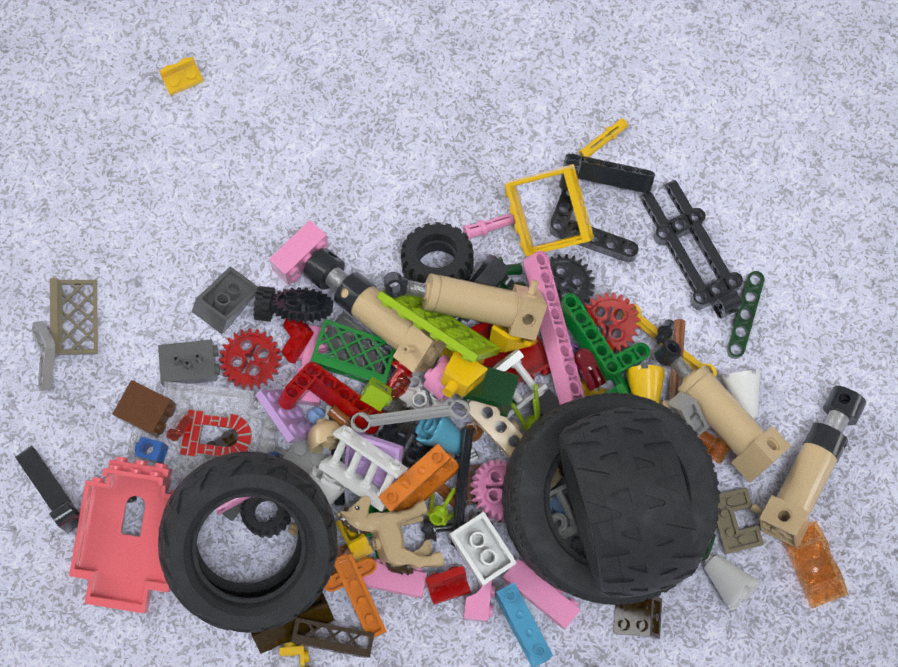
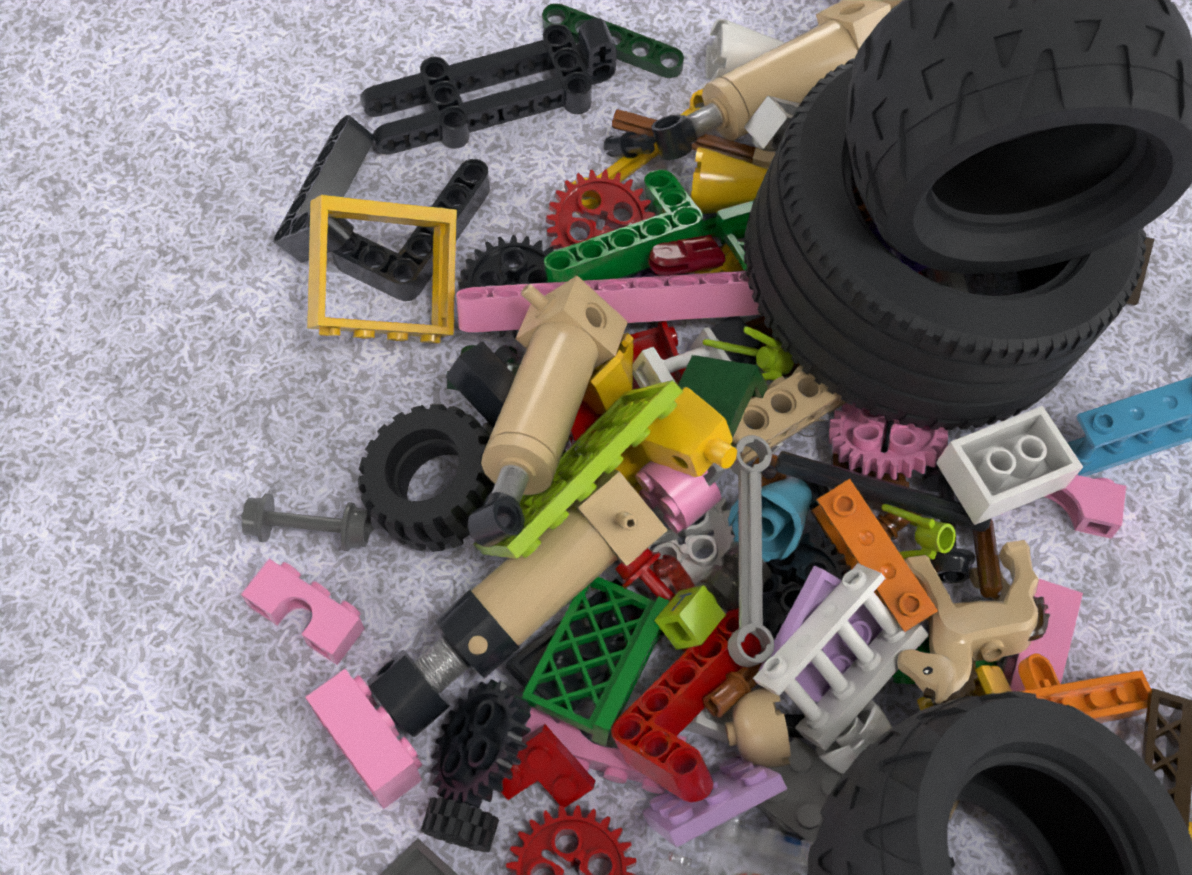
camera: 80 degrees left, 10 degrees down
light blue plate [307,407,325,424] -> none
red bracket [425,566,471,605] -> none
bright pink pin [463,213,516,240] -> none
bright pink brick [502,559,580,630] -> none
yellow pin [579,118,629,157] -> none
none -> dark grey piece [240,494,374,551]
none -> bright pink arch [241,559,364,665]
none -> reddish brown axle [972,519,1003,599]

